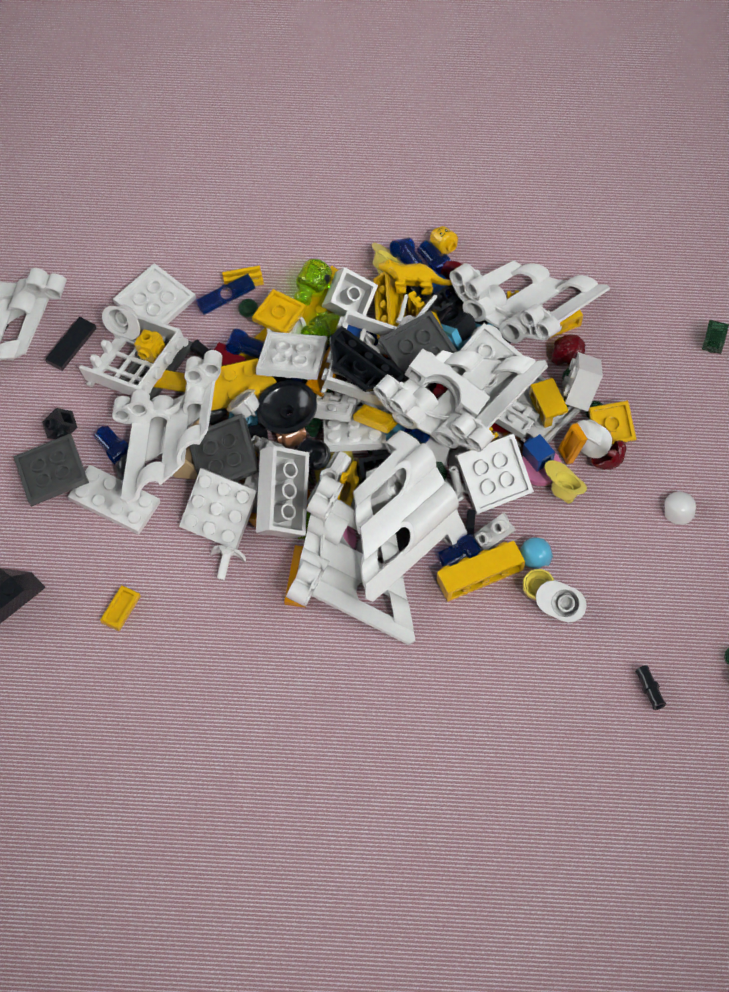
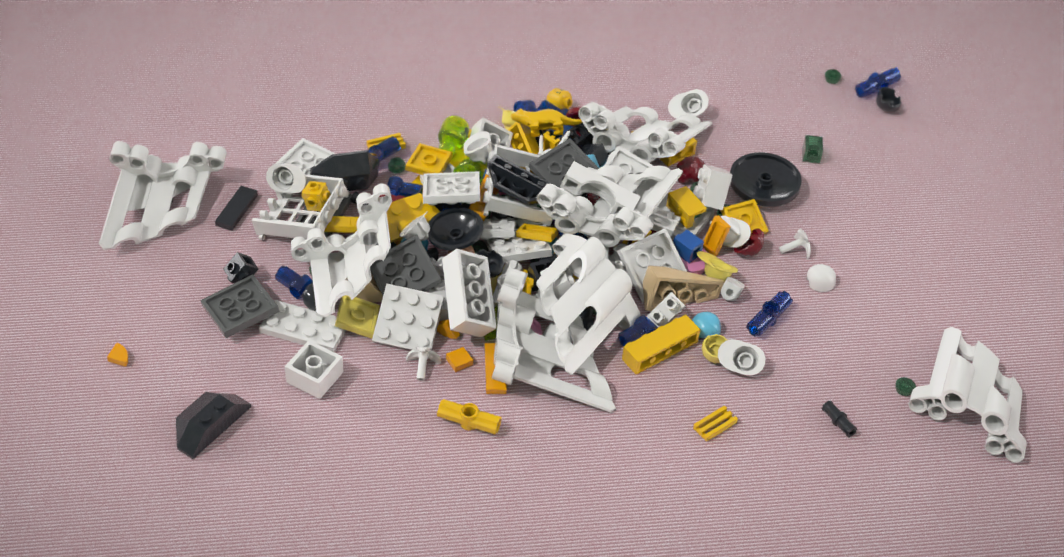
camera: 15 degrees left, 15 degrees down
yellow tile [100,585,141,632] -> none
black tile [466,509,476,538] -> none
none -> white brick [285,340,343,399]
none -> black wedge [310,150,380,191]
none -> light yellow tile [335,295,380,339]
none -> yellow piece [437,399,502,435]
none -> light orange tile [446,347,473,372]
none -> white piece [464,131,493,164]
none -> tan wedge [643,266,724,311]
none -> white piece [668,89,709,119]
none -> yellow tile [693,405,738,442]
none -> white piece [721,277,744,301]
none -> black dish [730,152,802,207]
none -> clear blue piece [746,291,793,337]
none -> white plant [779,229,811,259]

